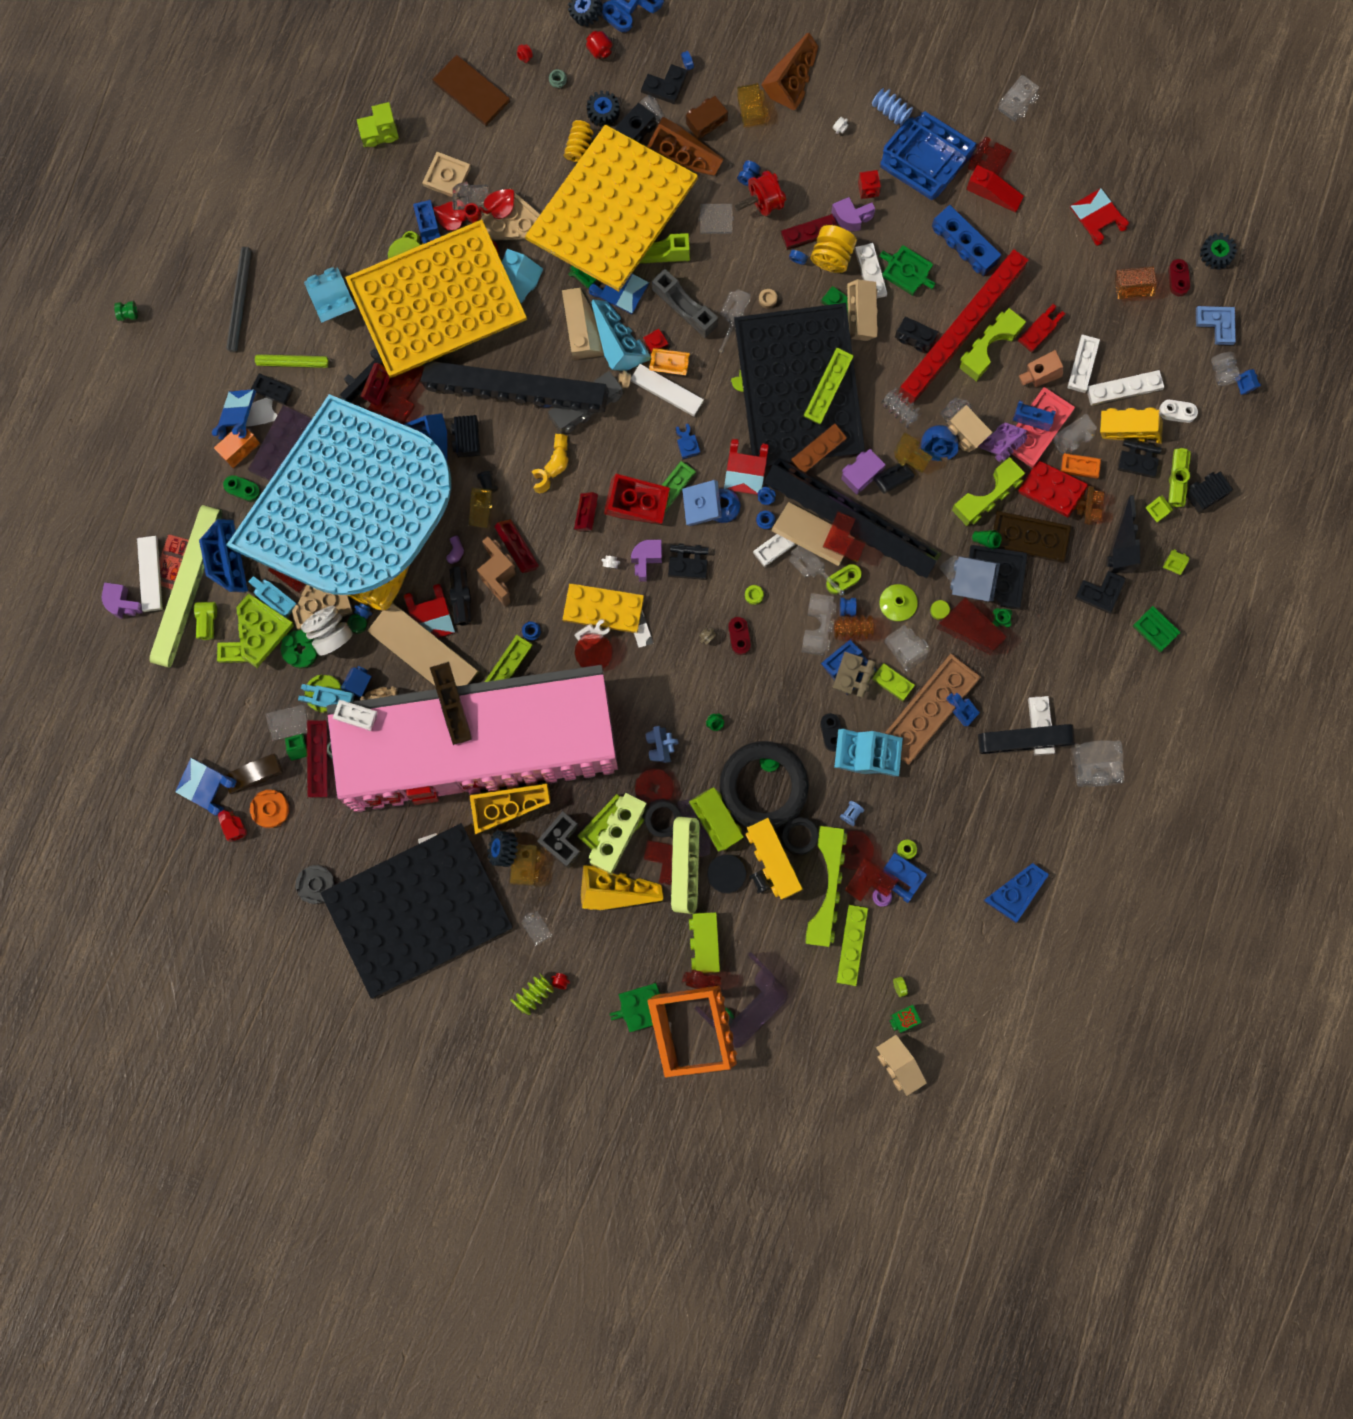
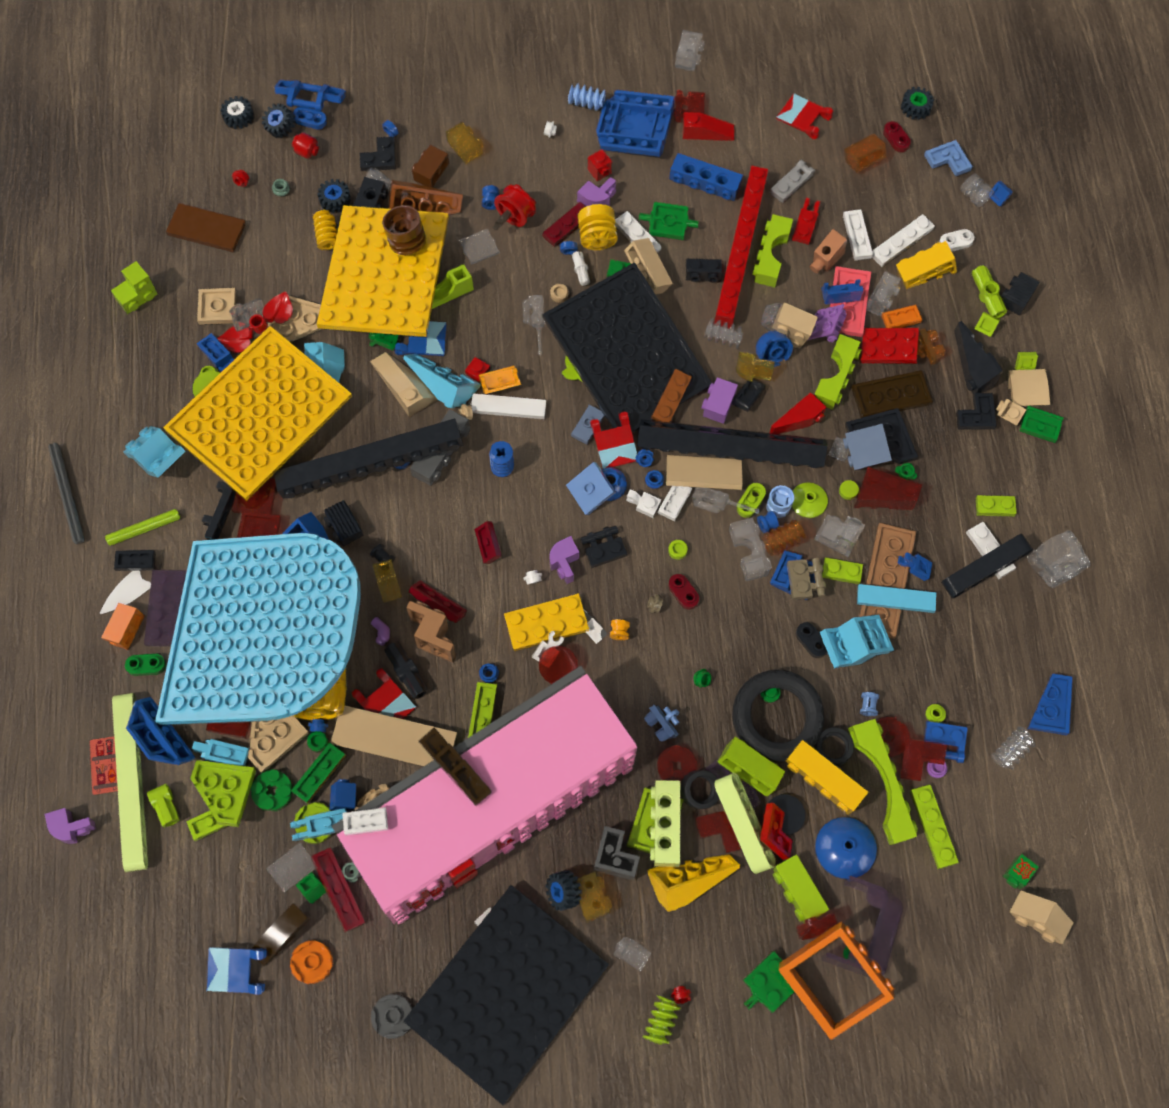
camera: 30 degrees left, 10 degrees down
white tile [137,536,163,612] -> none
blue flag [212,389,256,440] -> none
red rock [218,810,247,842] -> none
white wheel [301,605,353,655] -> none
dark red plate [360,363,390,405] -> none
yellow wedge [470,784,551,834] -> none
yellow piece [531,434,568,494] -> none
red slope [604,474,670,524] -> none
dark grey arch [652,269,718,338] -> none
bright green tile [662,461,696,512] -> none
blue plate [676,424,700,459] -> none
black bush [749,870,773,894] -> none
dark orange wedge [761,33,818,110] -> none
lime plate [803,348,853,425] -> none
clear red plate [822,512,865,562] -> none
lime tile [893,976,908,997] -> none
green cone [972,530,1002,549] -> none
black plate [1117,438,1161,478] -> none
none -> green plate [291,743,346,804]
none -> reddish brown wheel [382,205,426,255]
none -> blue piece [489,441,514,477]
none -> sand blue plate [571,405,605,445]
none -> white axle [572,251,590,286]
none -> light orange wheel [609,619,630,640]
none -> white plate [626,490,661,518]
none -> red plate [760,803,793,860]
none -> light blue wheel [766,485,794,518]
none -> red slope [769,392,826,434]
none -> light grey plate [770,160,815,203]
none -> blue dish [815,817,877,879]
none -> medium azure tile [857,584,936,613]
none -> lime plate [976,495,1016,517]
none -> clear piece [991,726,1036,770]
none -> tan bracket [996,399,1027,426]
none -> tan slope [1008,369,1050,406]

